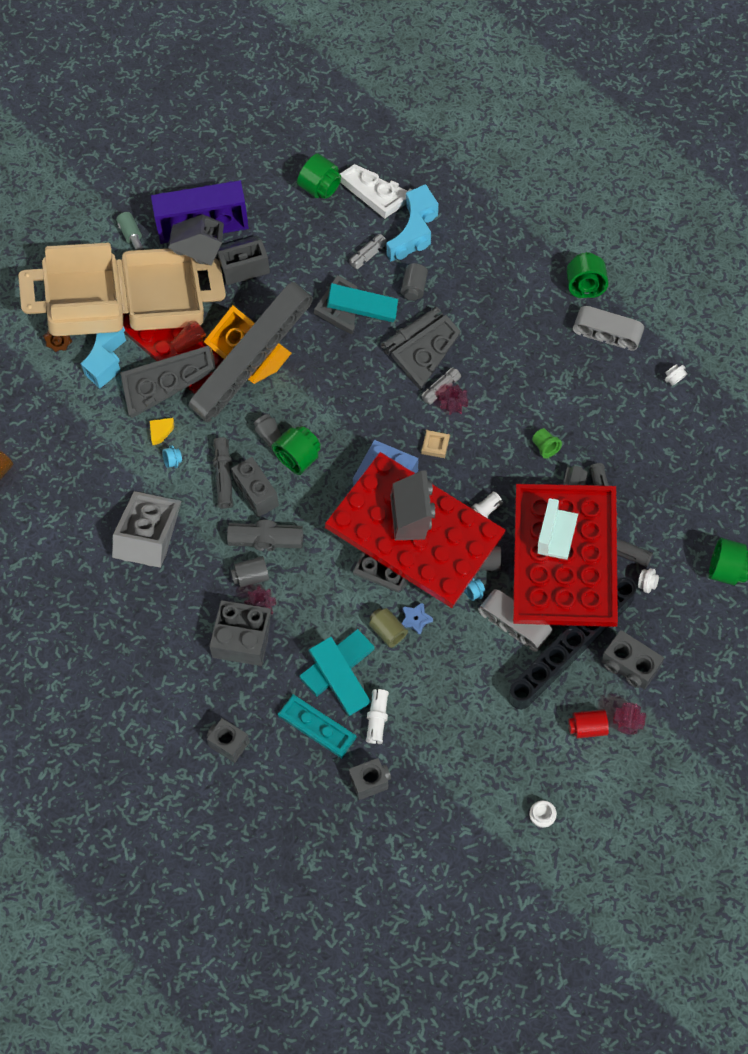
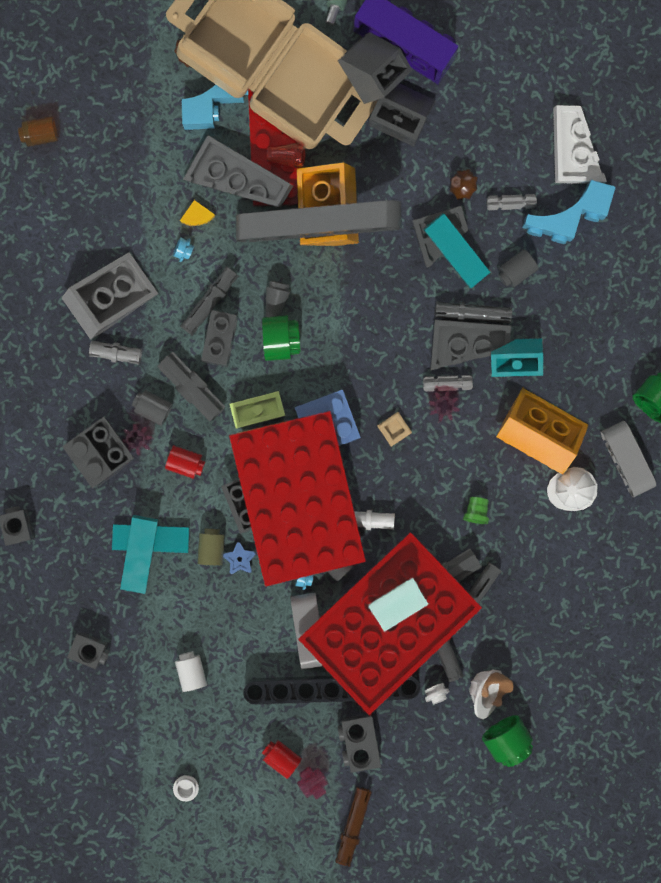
camera: 35 degrees right, 25 degrees up
teal tile [278,694,357,759] -> none
green piece [297,153,341,199] -> none
white pin [366,689,389,744] -> none
dark grey slope [390,470,435,540] -> none
white plate [665,364,687,386] -> none
none -> light grey pin [89,340,142,365]
none -> red brick [165,445,206,479]
none -> white brick [175,651,207,692]
none -> yellowish green plate [230,391,285,429]
none -> reddish brown pin [335,786,372,867]
none -> reddish brown piece [450,169,478,200]
none -> white piece [469,669,514,719]
none -> teal slope [491,338,543,377]
none -> light orange slope [496,388,588,474]
none -> white piece [547,467,598,511]

